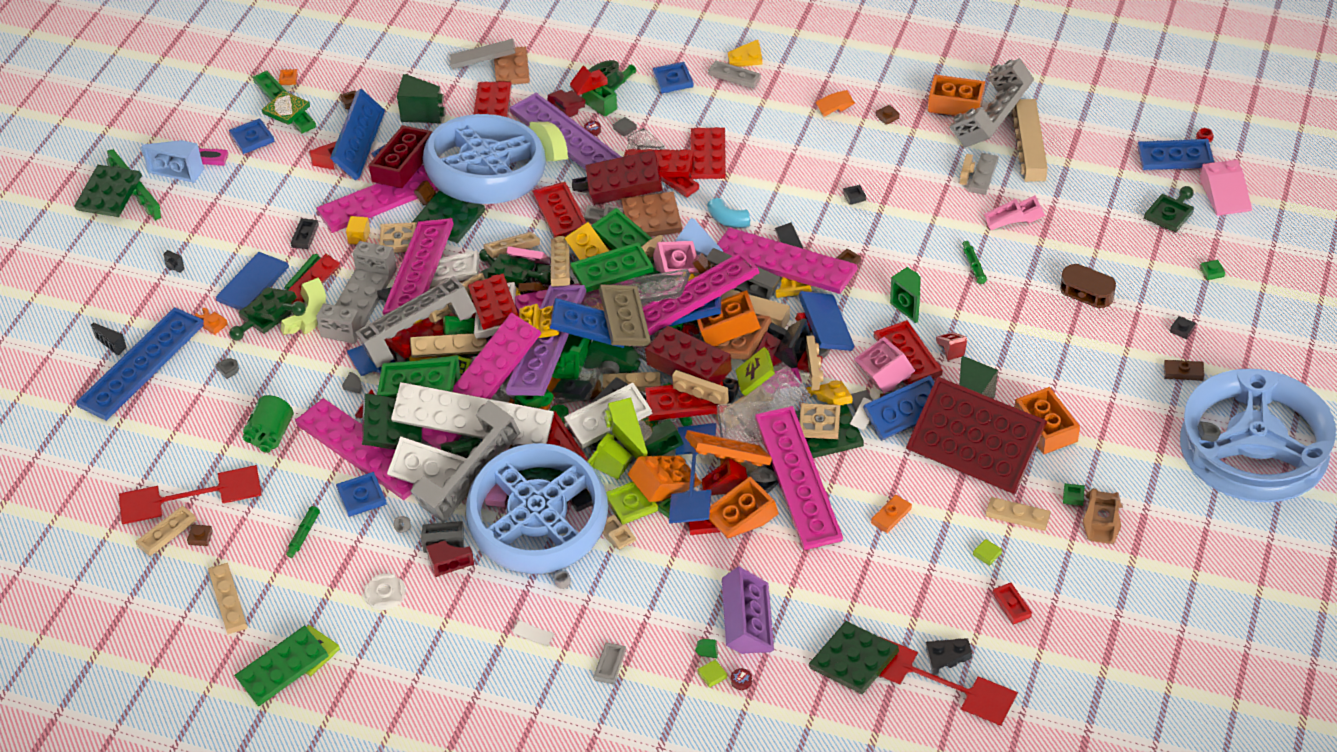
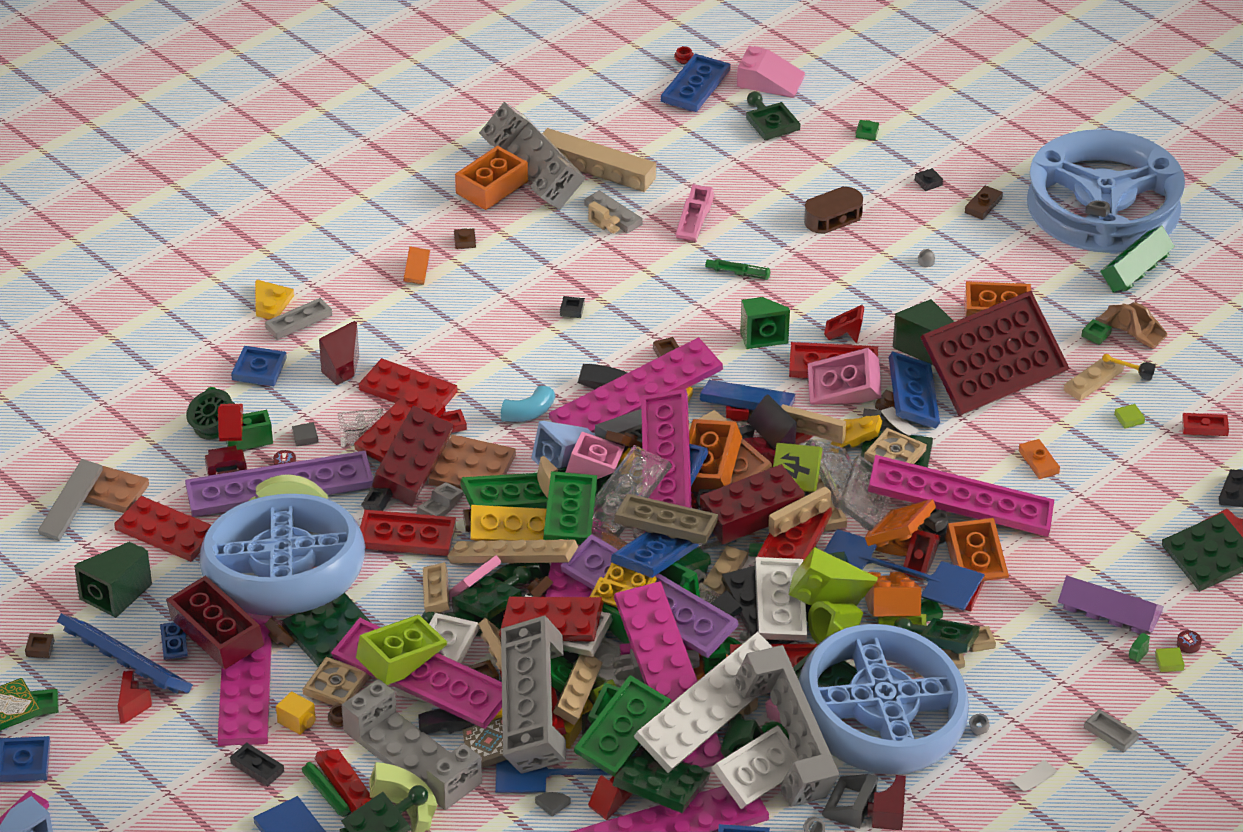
camera: 65 degrees left, 5 degrees down
none -> dark red slope [319,321,359,385]
none -> lime slope [356,614,447,685]
none -> dark green plate [894,617,980,654]
none -> light grey hinge [918,249,935,267]
none -> tan tile [971,626,996,652]
none -> brick [1100,225,1175,292]
none -> hinge [1102,354,1156,381]

